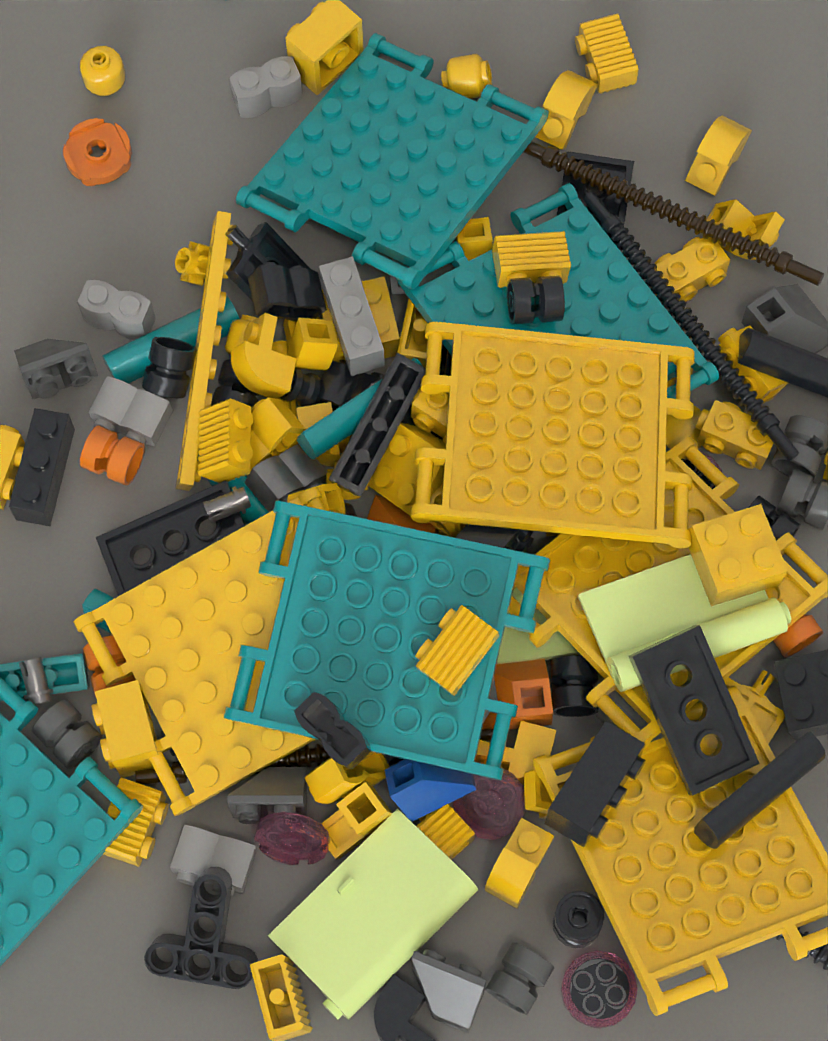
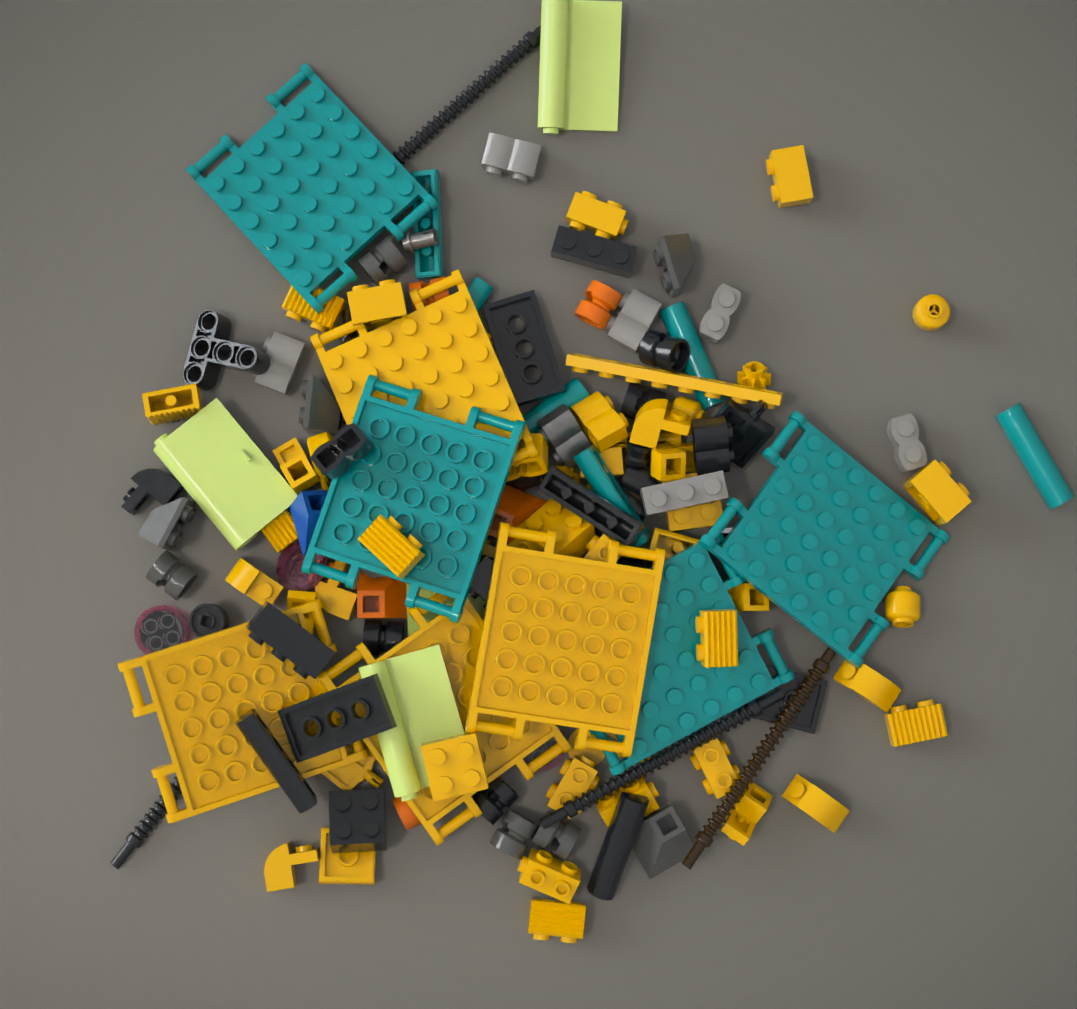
camera: 90 degrees right, 15 degrees up
orange plate [63,118,132,187] -> none
yellow brick [197,398,253,483] -> none
flat silver pin [203,486,252,524] -> none
clear pink tile [254,812,330,865] -> none
black wheel [507,275,565,324] -> none

